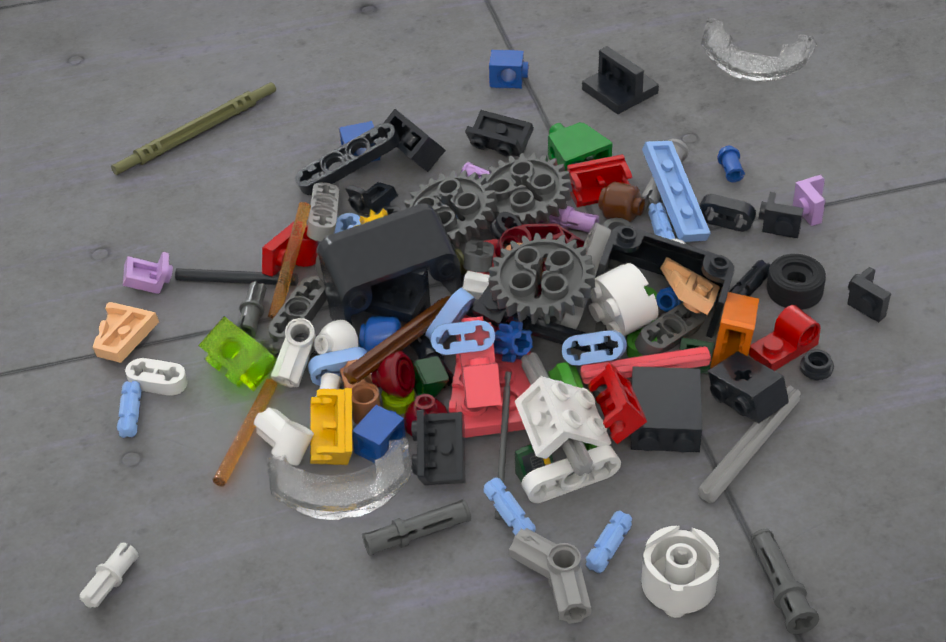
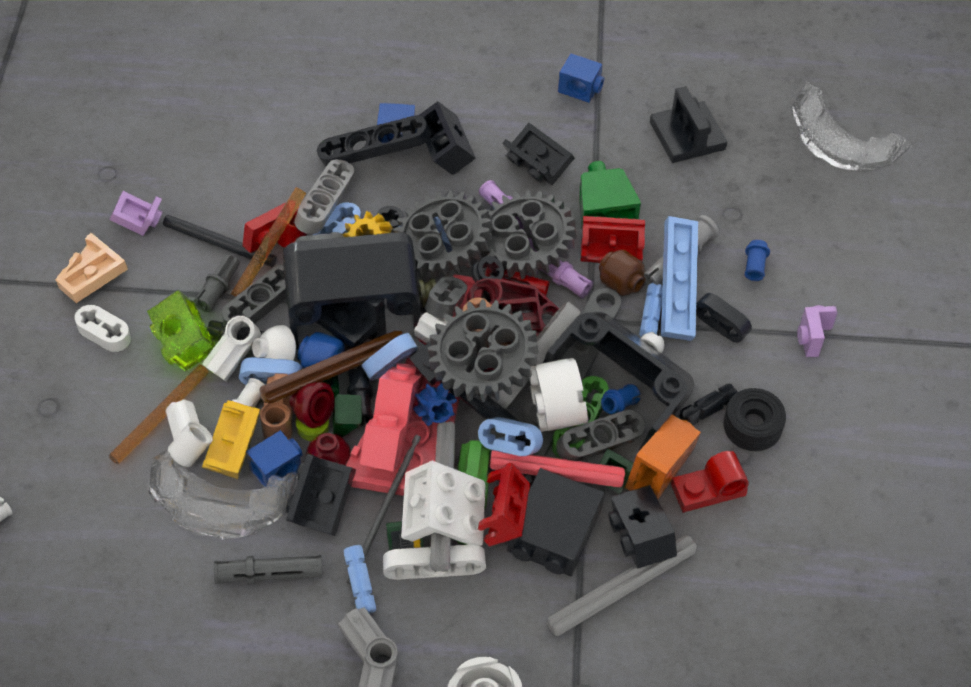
camera: 15 degrees right, 10 degrees up
olive axle [111,82,276,175] -> none
light blue axle [117,381,142,438] -> none
black bracket [345,182,398,215] -> none
light blue beam [430,320,495,355] -> none
light blue axle [586,511,632,573] -> none
light nougat wing [660,257,720,315] -> none
black bracket [758,192,804,239] -> none
black plate [800,349,834,380] -> none
black bracket [847,267,891,323] -> none

